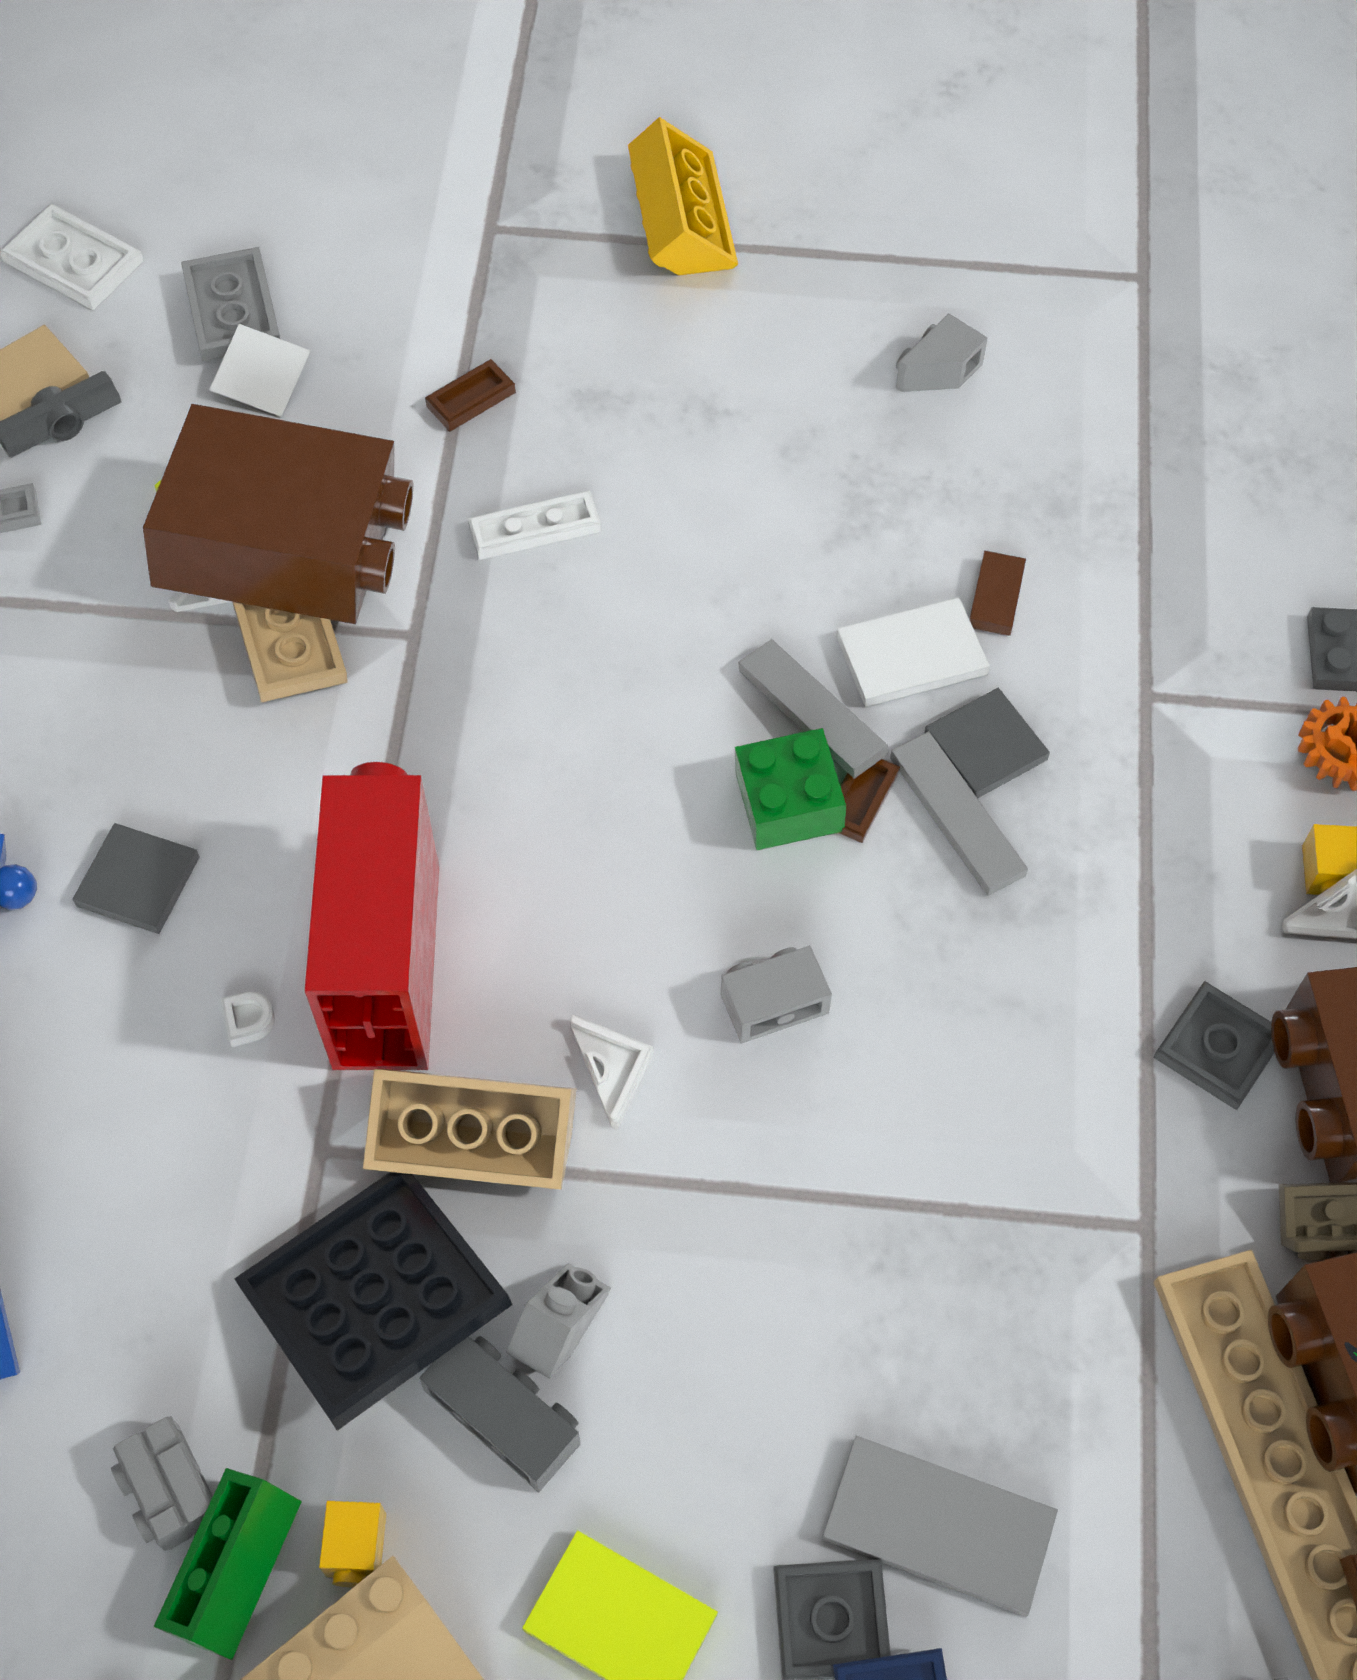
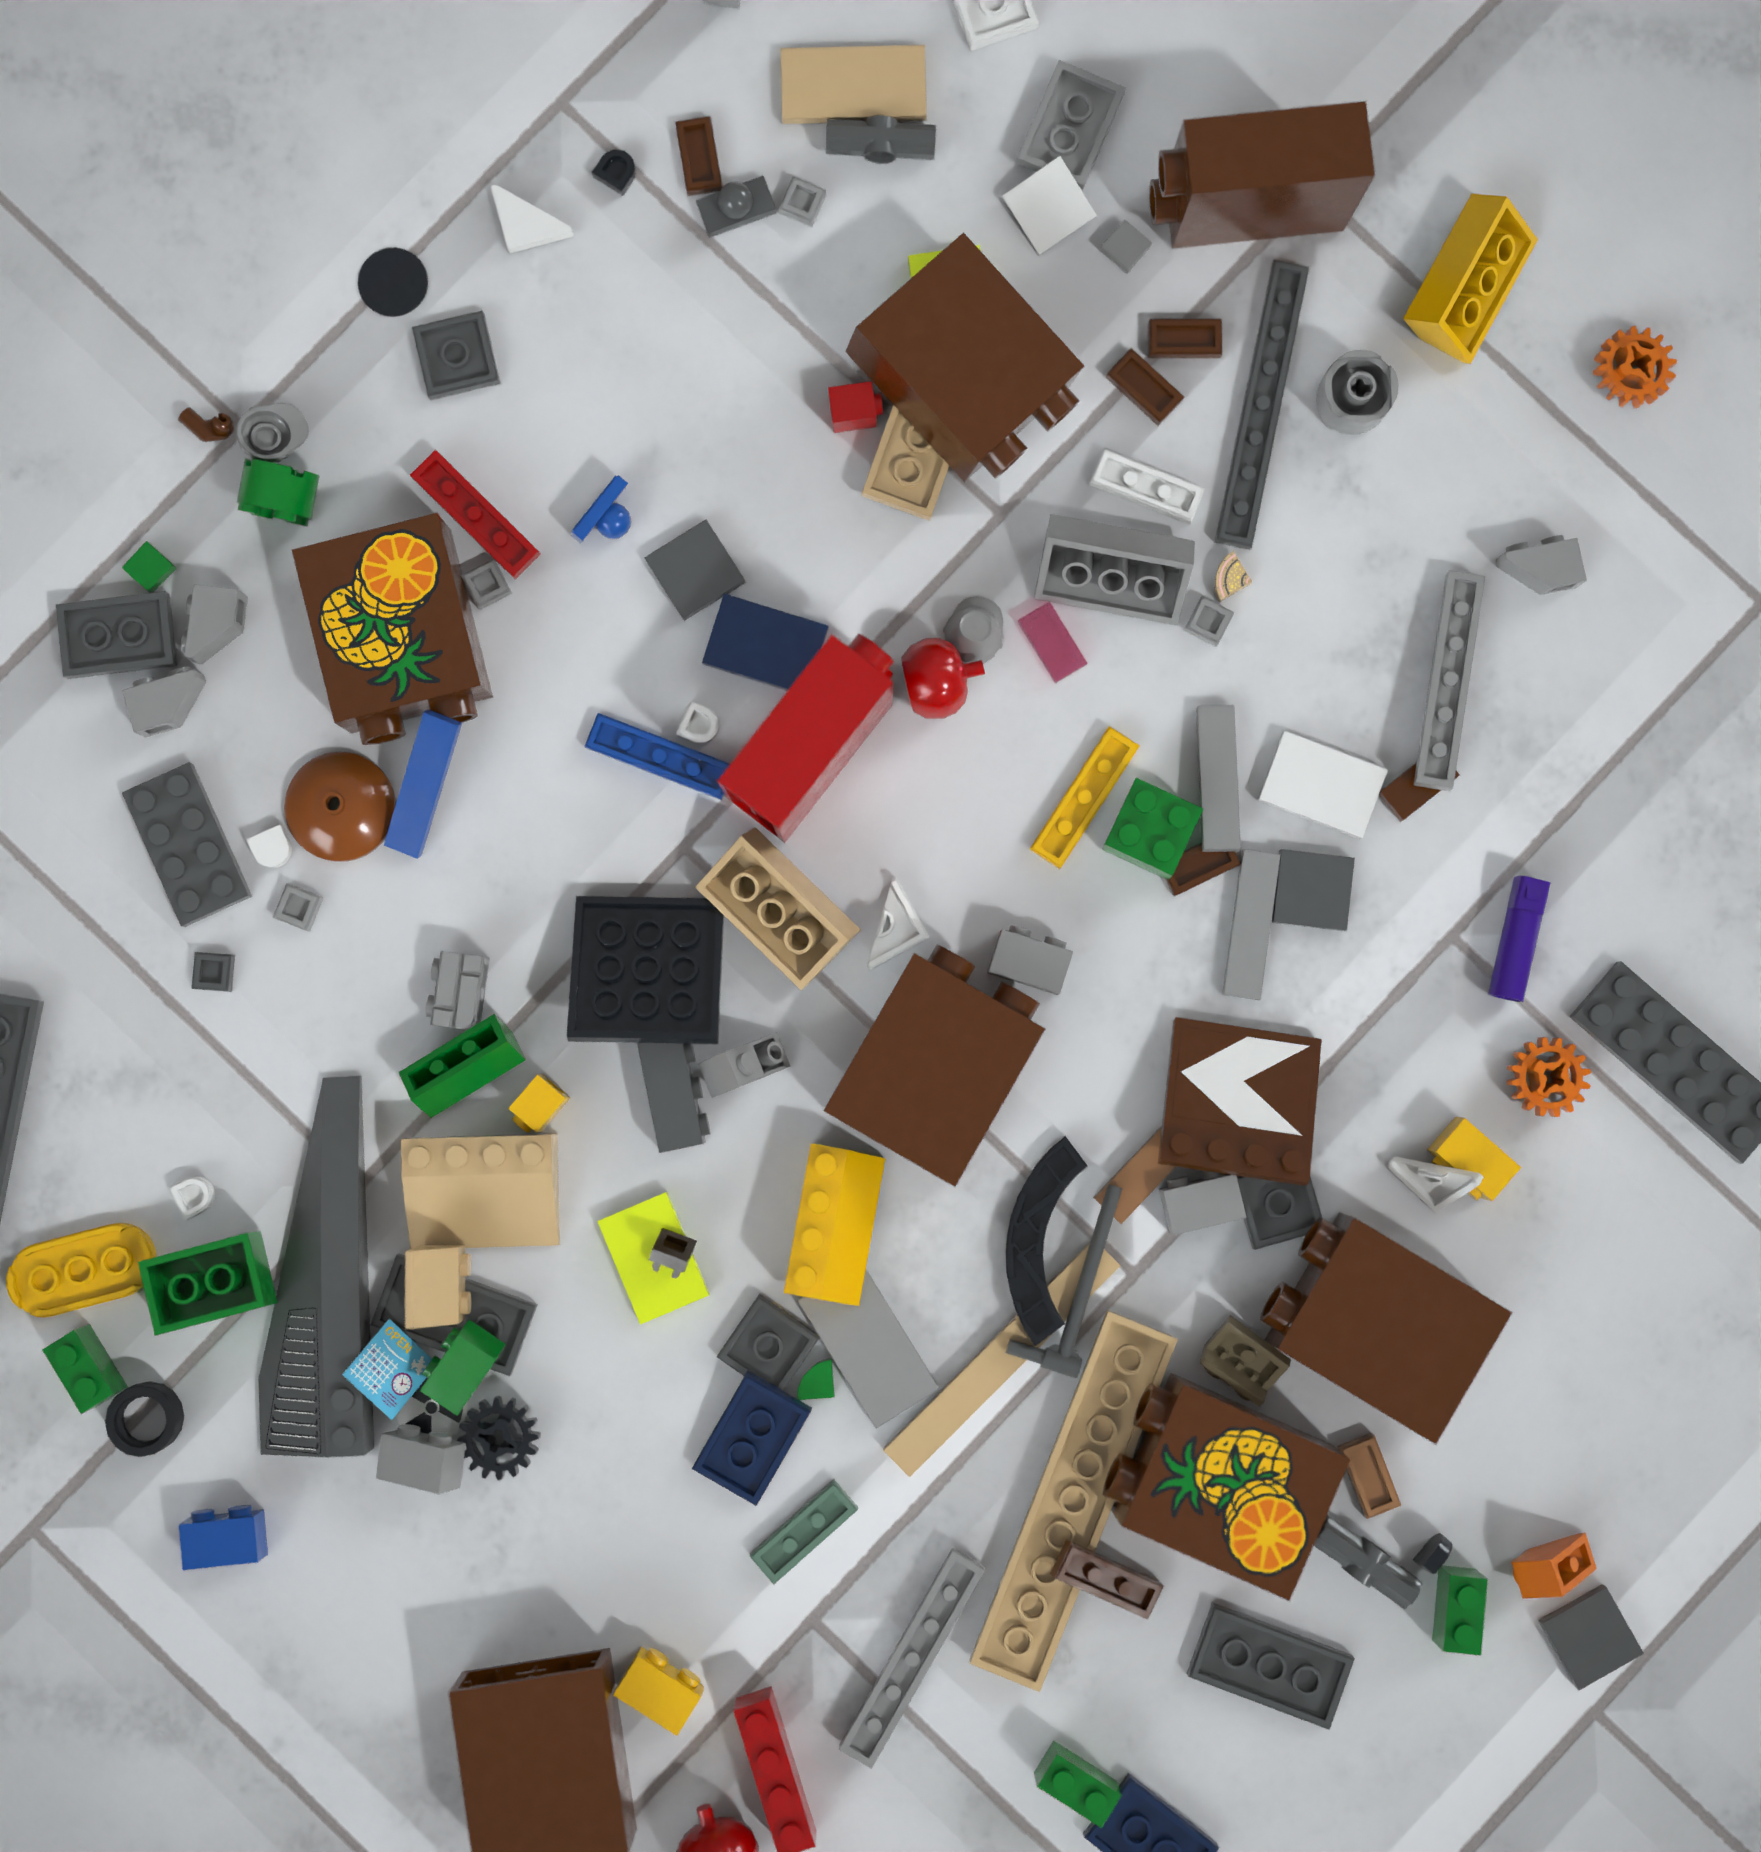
camera: 35 degrees right, 25 degrees up
none -> blue tile [584,713,730,801]
none -> dark brown tile [649,1228,697,1279]
none -> dark blue tile [702,593,829,691]
none -> yellow slope [783,1143,885,1306]
none -> green tile [797,1358,835,1400]
none -> reddish brown brick [823,944,1045,1187]
none -> red brick [828,381,883,433]
none -> tan tile [883,1241,1121,1478]
none -> red piece [901,638,985,719]
none -> light grey hat [943,596,1003,664]
none -> black tile [1005,1136,1088,1346]
none -> dark grey bar [1006,1184,1123,1378]
none -> clear pink tile [1018,601,1087,684]
none -> yellow tile [1029,726,1140,869]
none -> light grey slope [1034,514,1195,625]
none -> medium nougat tile [1093,1126,1176,1224]
none -> light grey tile [1100,220,1152,273]
none -> reddish brown tile [1105,348,1184,426]
none -> reddish brown brick [1149,101,1375,249]
none -> reddish brown plate [1158,1017,1322,1186]
none -> light grey brick [1159,1171,1247,1235]
none -> light grey tile [1184,596,1235,647]
none -> dark grey tile [1214,260,1309,550]
none -> tan tile [1214,551,1252,603]
none -> light grey brick [1316,350,1399,435]
none -> light grey plate [1413,570,1485,791]
none -> dark purple piece [1488,875,1551,1002]
none -> orange gear [1593,326,1677,408]

